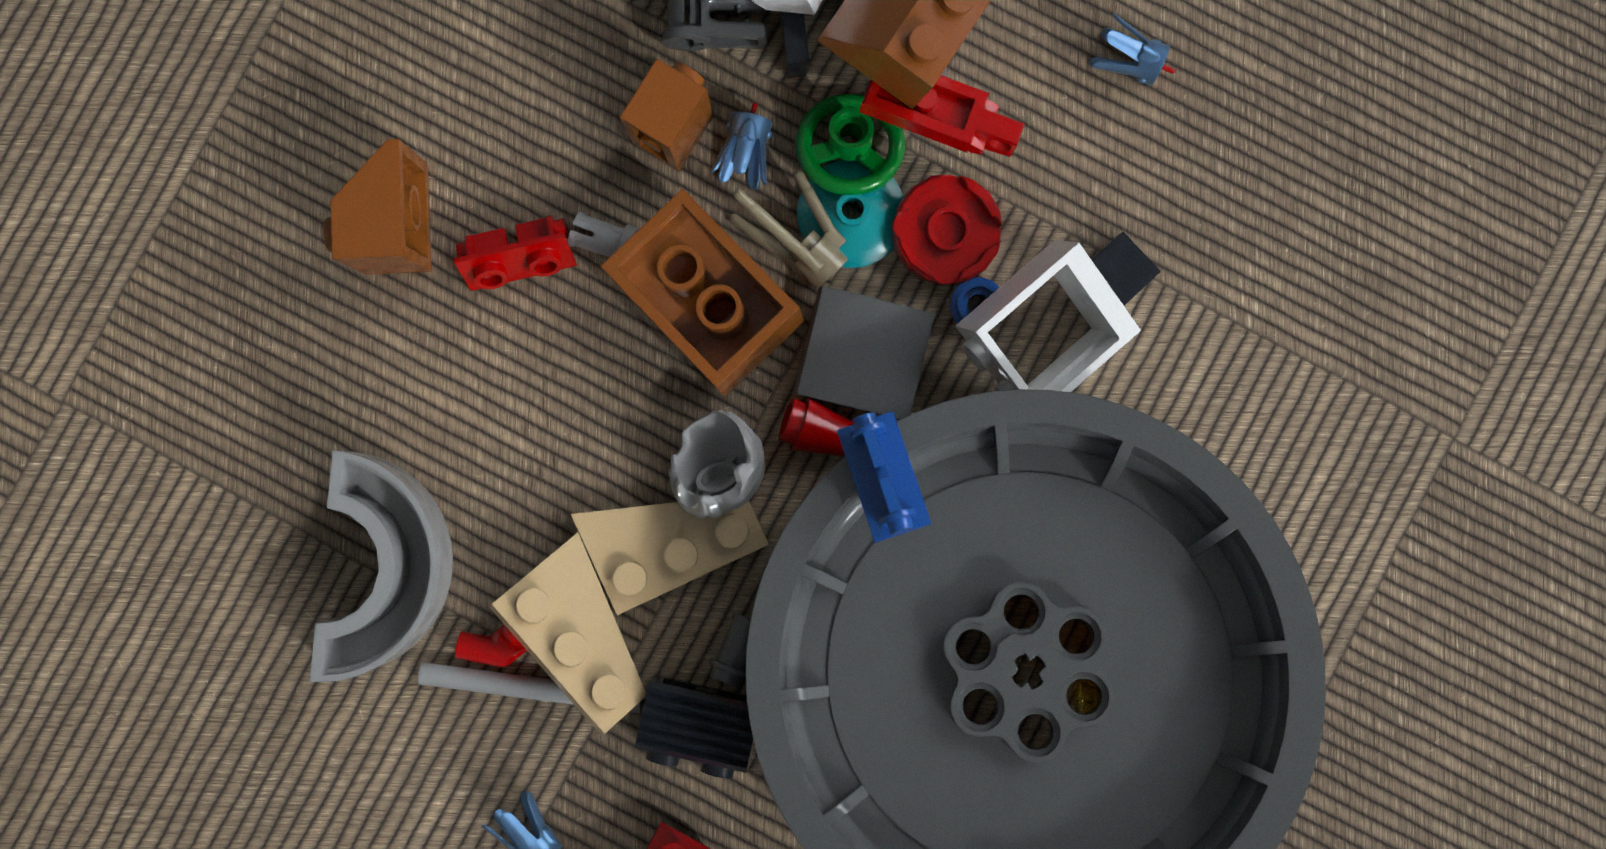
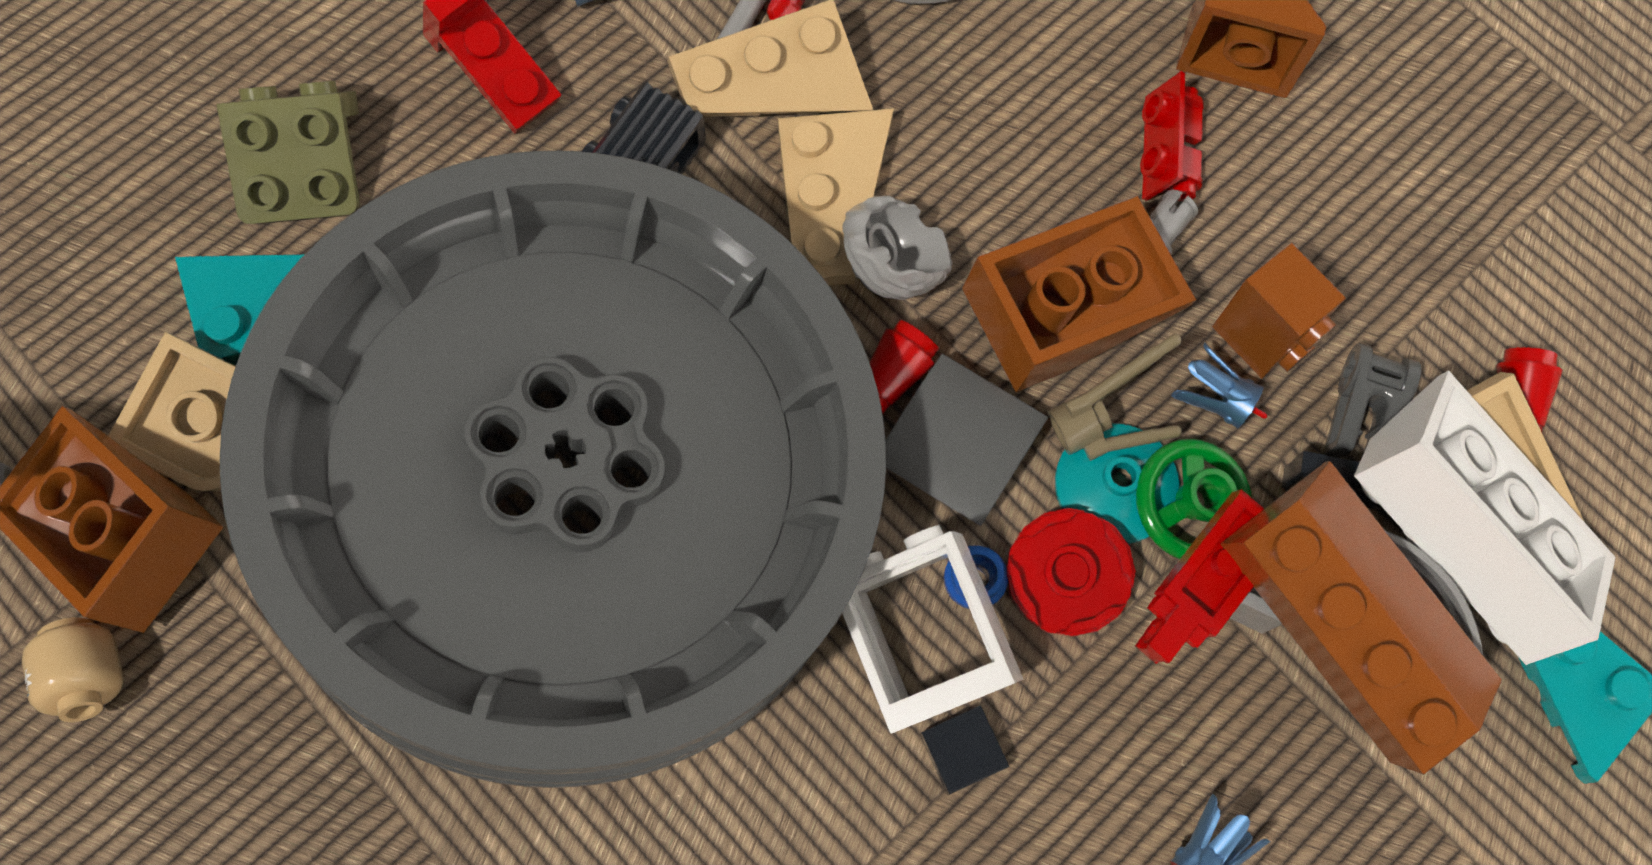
camera: 110 degrees right, 15 degrees down
blue hinge [837,411,932,543] -> none

